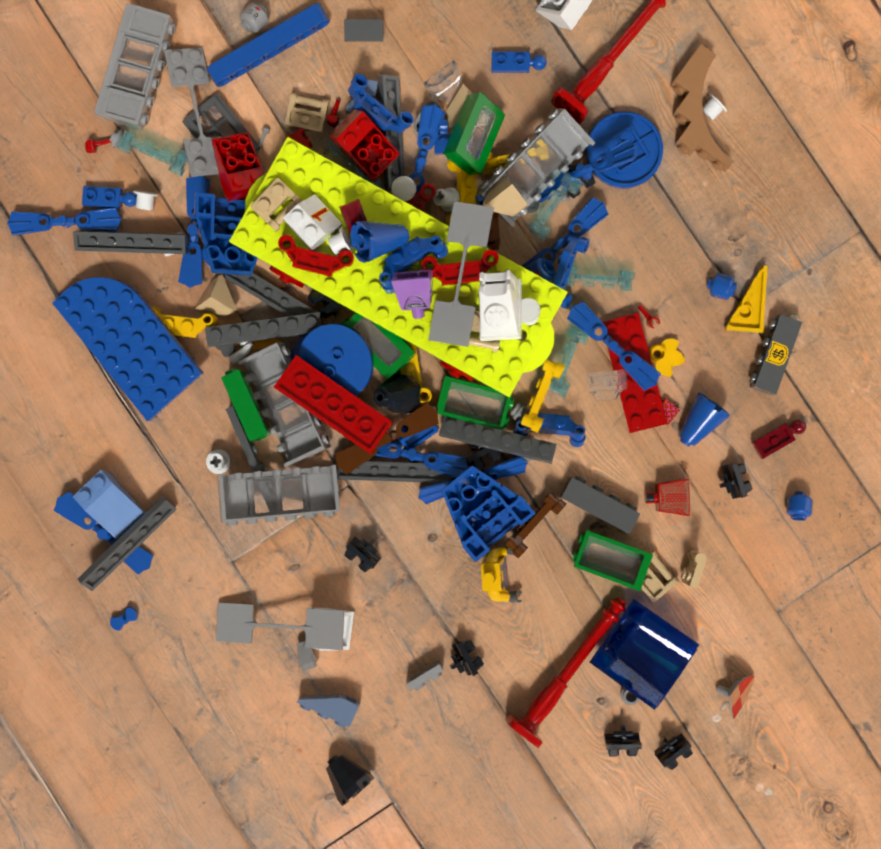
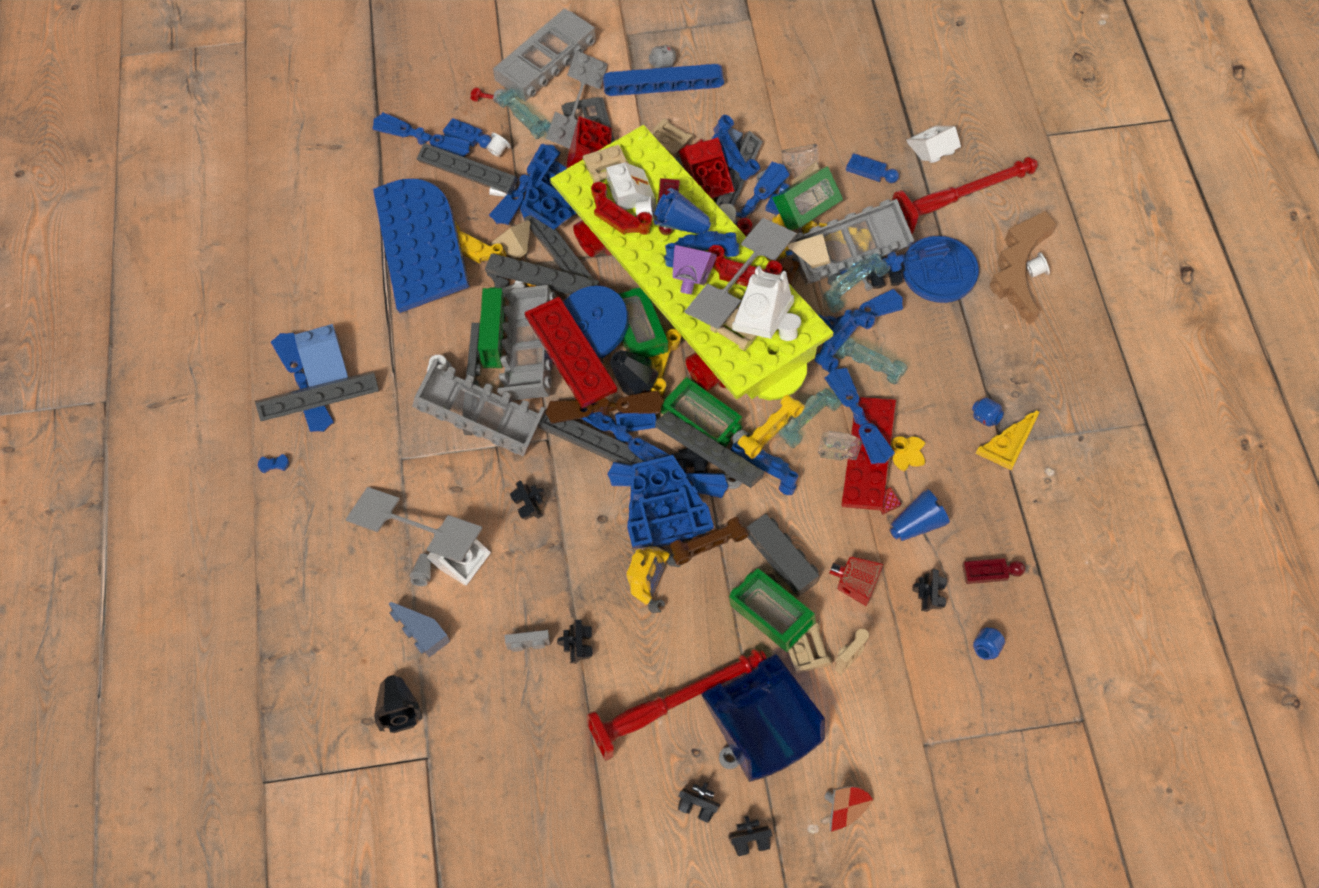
camera: 25 degrees right, 25 degrees down
black hips [308,289,343,318] -> none
dark grey hinge [344,19,383,42] -> none
red hand [638,305,660,329] -> none
dark grey brick [749,314,802,395] -> none

